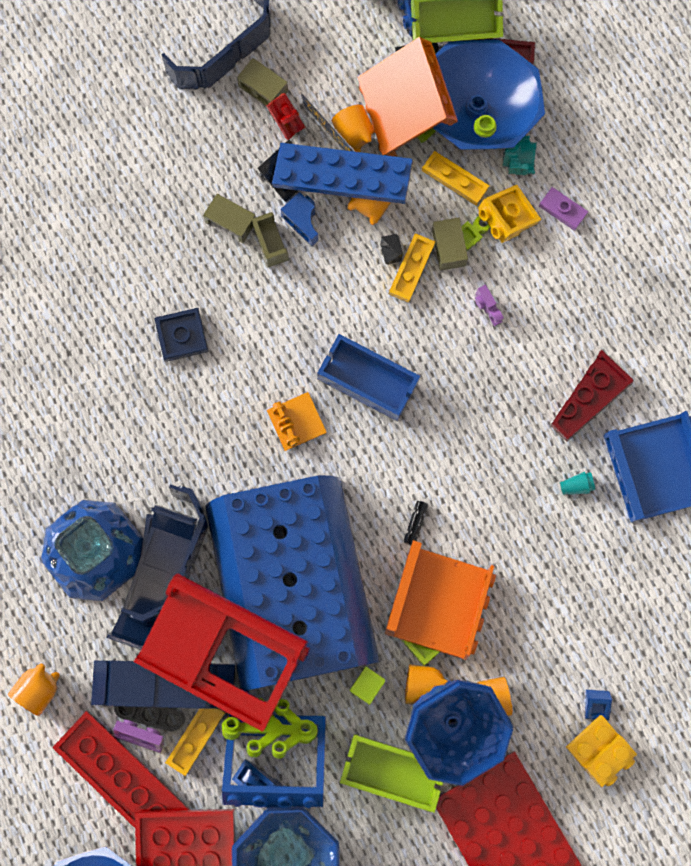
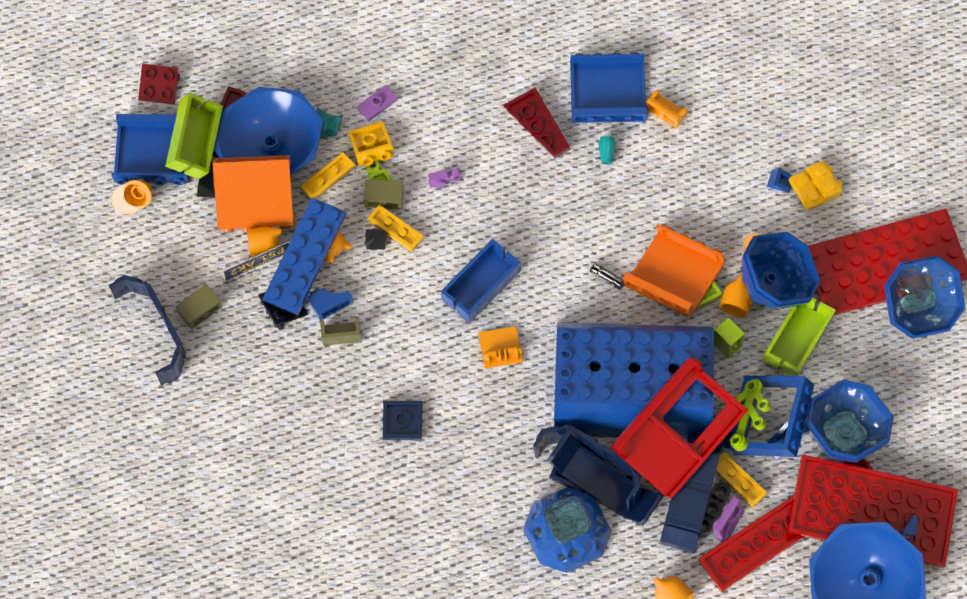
camera: 70 degrees left, 10 degrees down
olive panel [203,194,256,243] -> none
red hips [266,93,306,140] -> none
lime plate [474,115,497,138] -> none
none -> light orange hinge [646,90,688,128]

